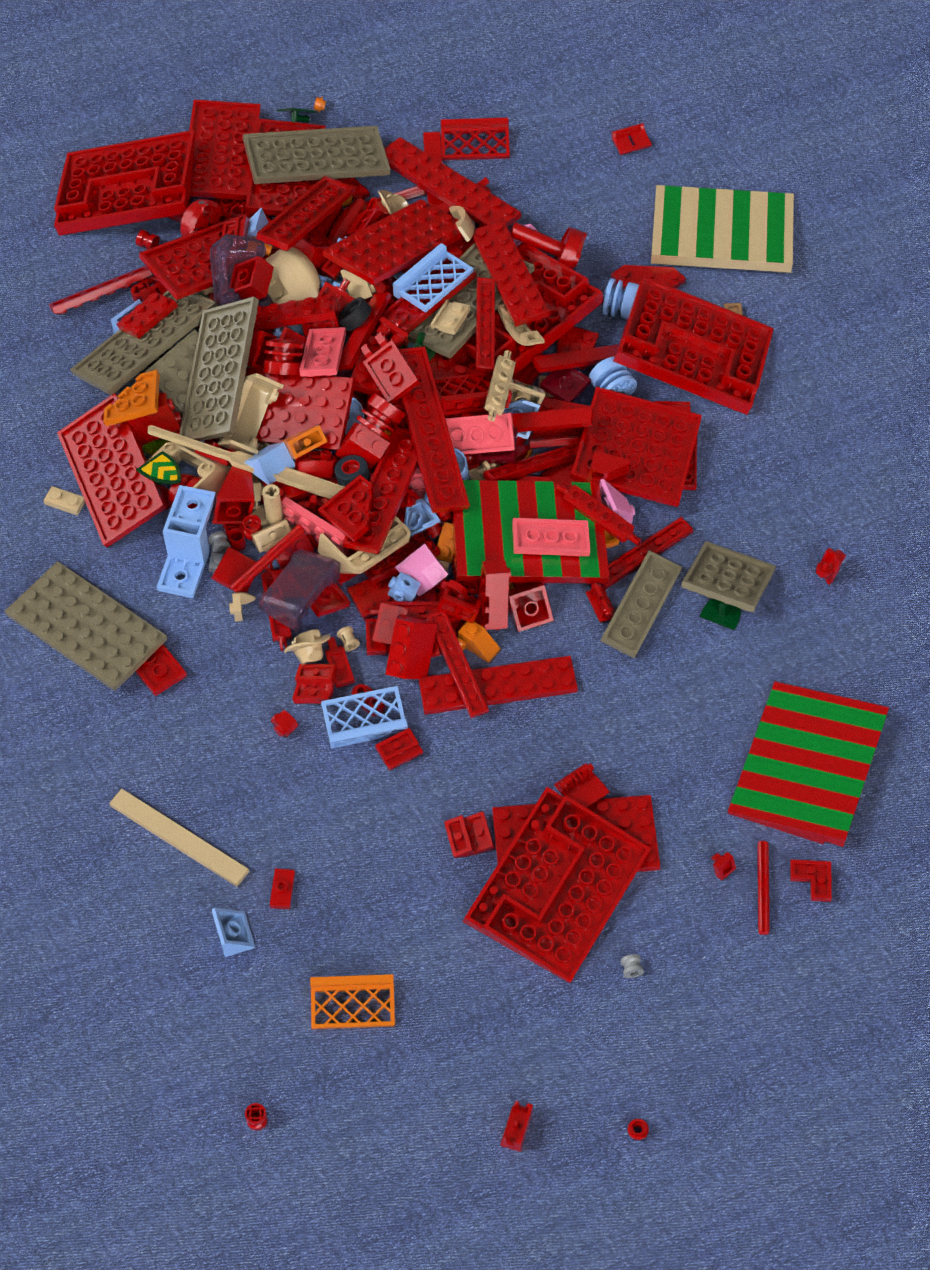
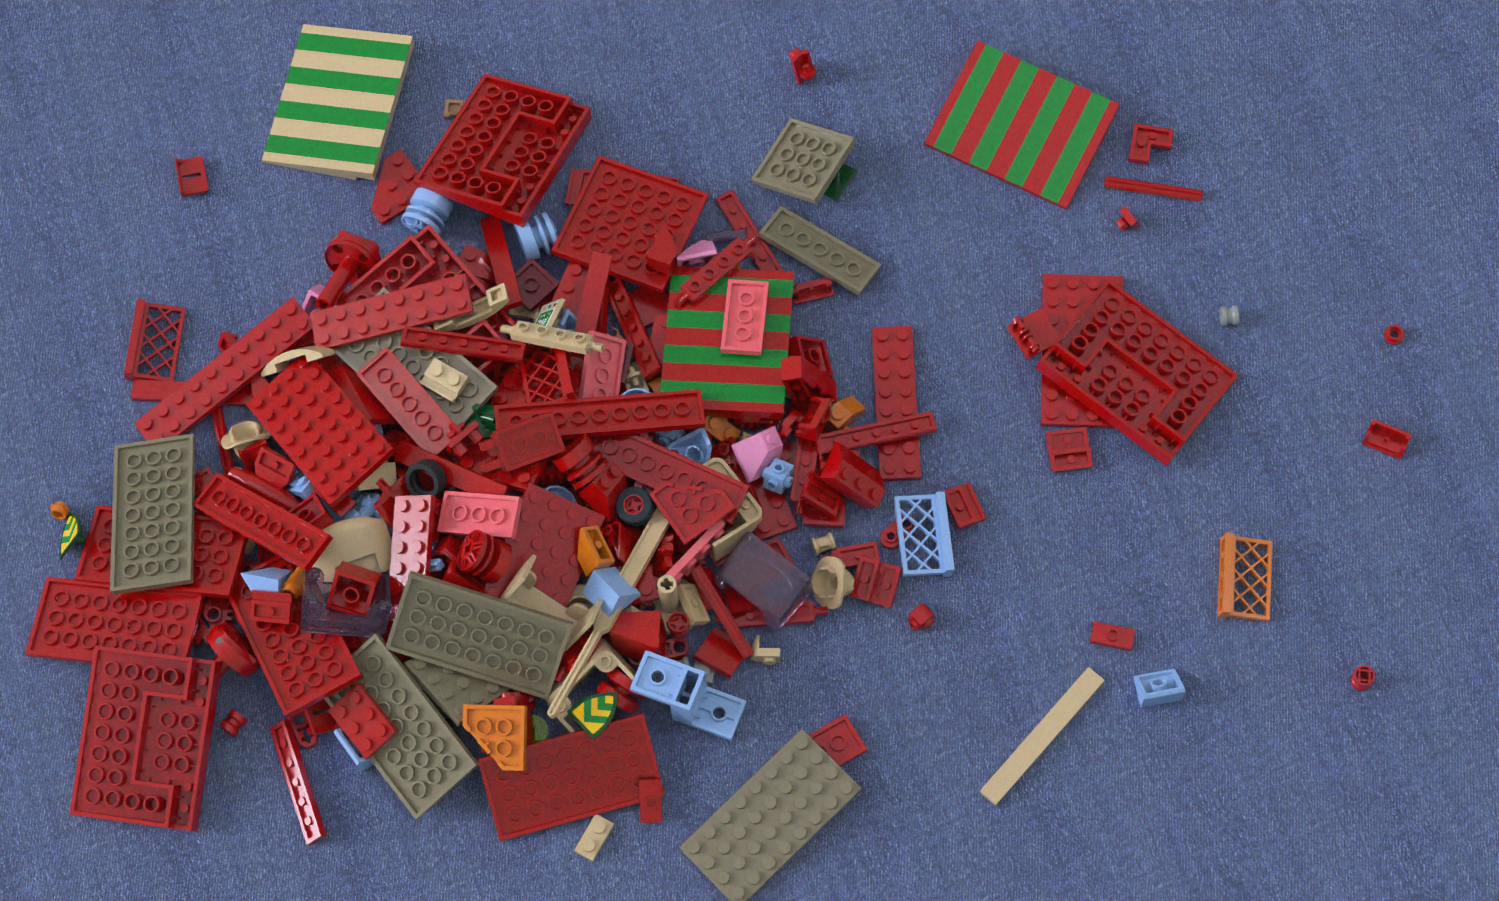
camera: 80 degrees left, 10 degrees up
light blue fence [393,243,473,313] -> none
none -> red plate [639,779,662,823]
none -> clear purple pin [706,229,748,245]

